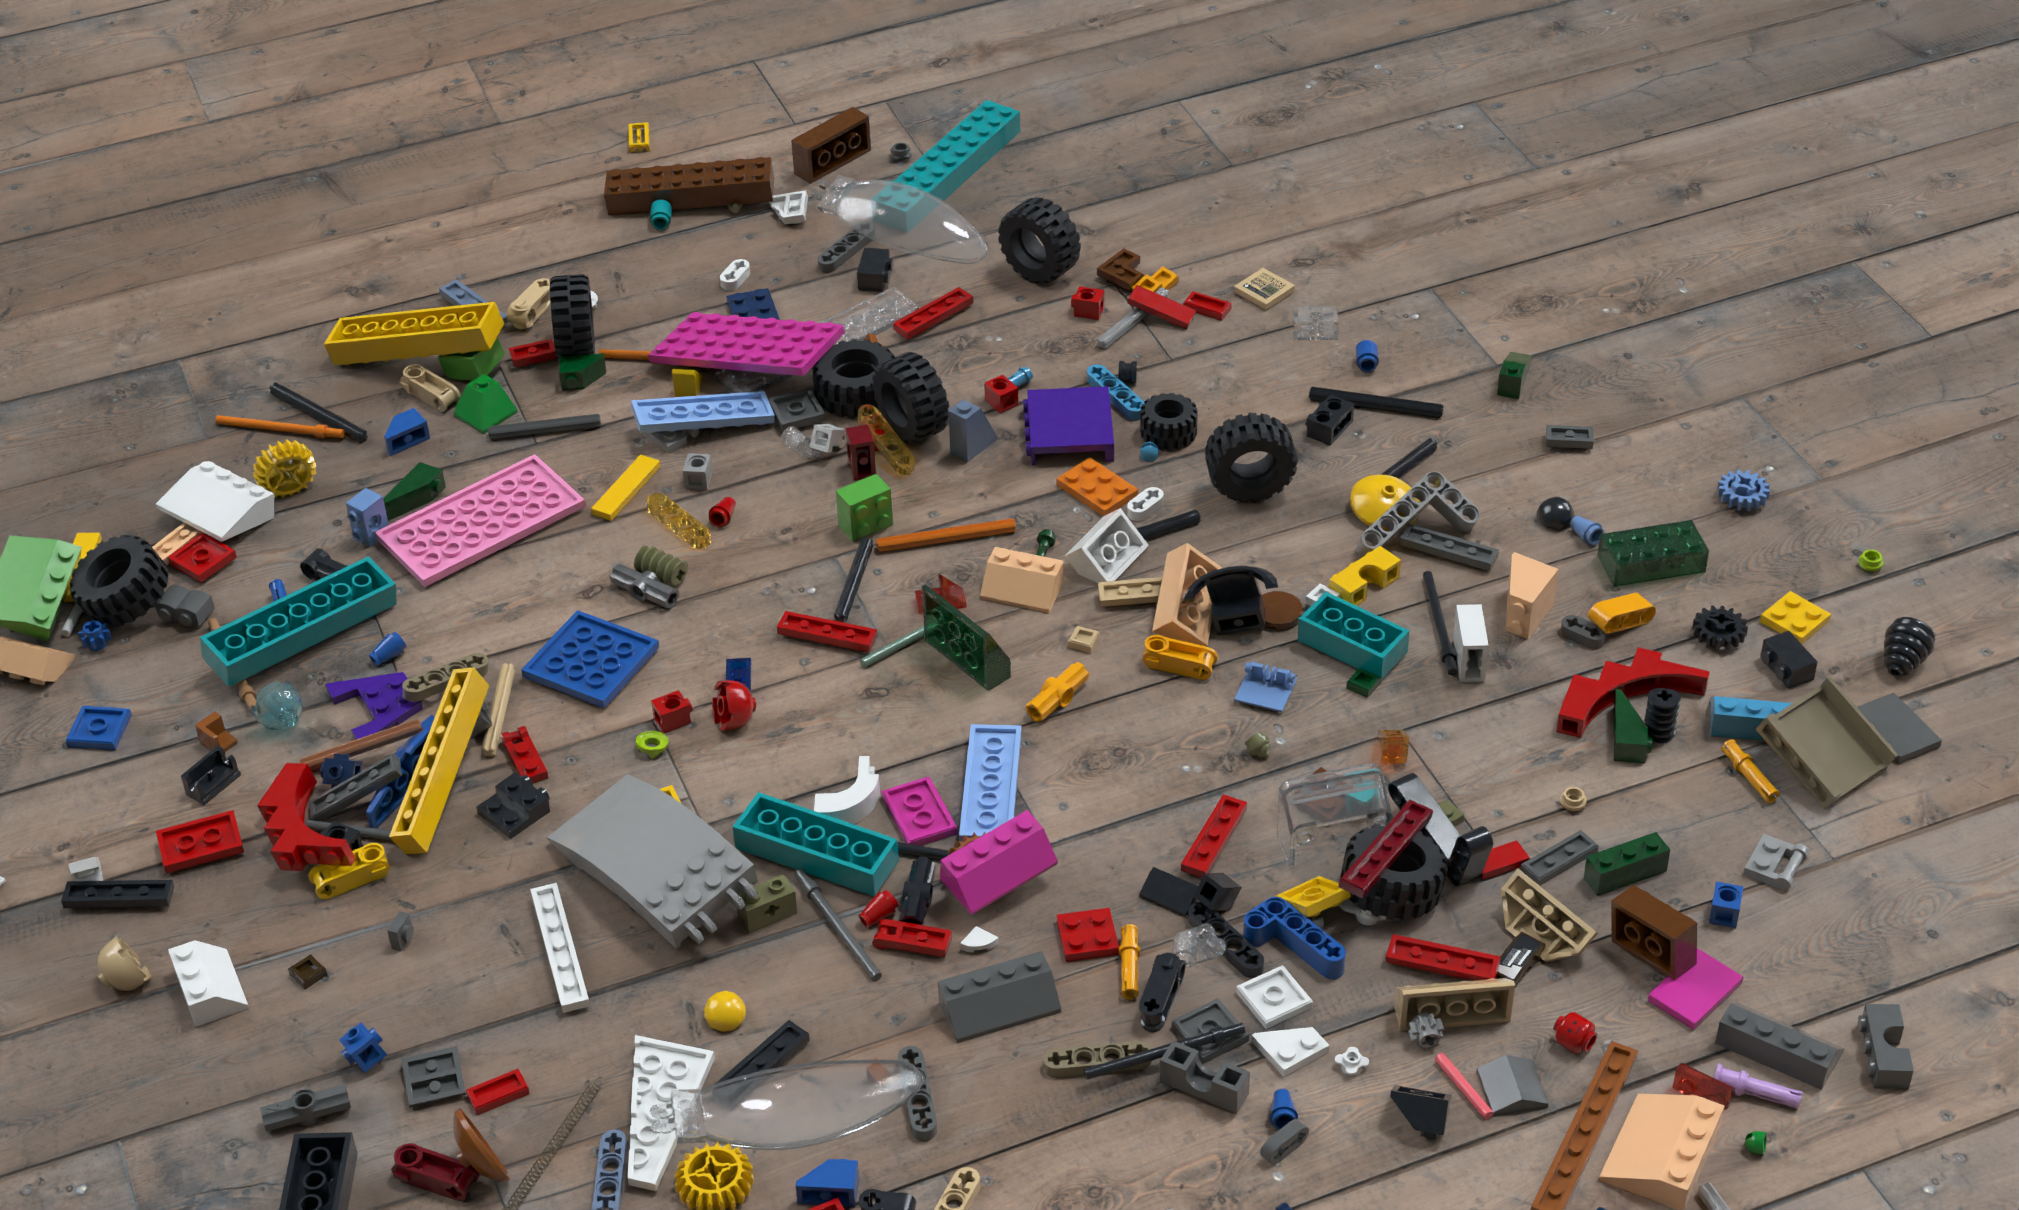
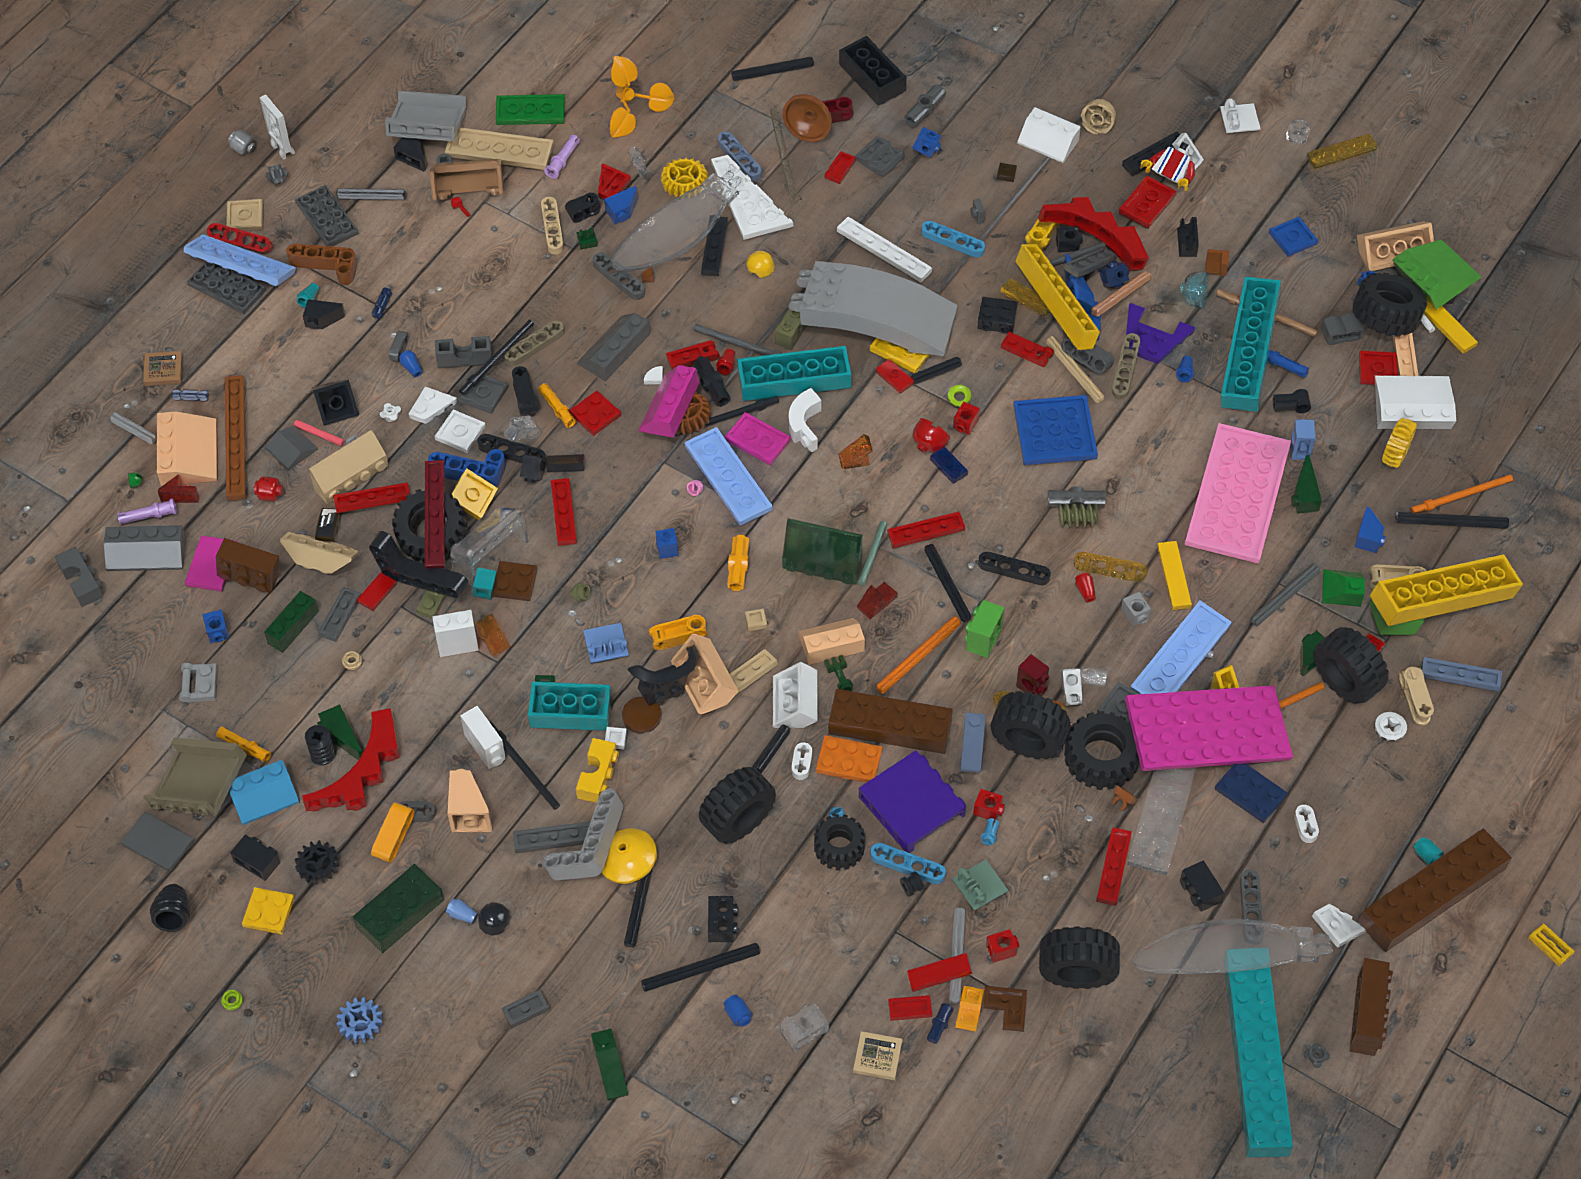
camera: 145 degrees right, 15 degrees up
none -> white brick [432,610,479,657]
none -> dark green tile [576,228,598,250]
none -> blue brick [655,528,678,559]
none -> bright pink hinge [687,480,703,496]
none -> reddish brown brick [828,689,953,754]
none -> clear orange slope [838,434,873,469]
none -> red plate [876,359,914,394]
none -> black axle [911,357,962,384]
none -> dark azure beam [921,221,985,258]
none -> dark blue axle [927,1003,954,1044]
none -> sand green hinge [952,860,1009,911]
none -> black beam [978,551,1051,586]
none -> clear yellow plate [1000,279,1050,316]
none -> torso [1140,141,1195,191]

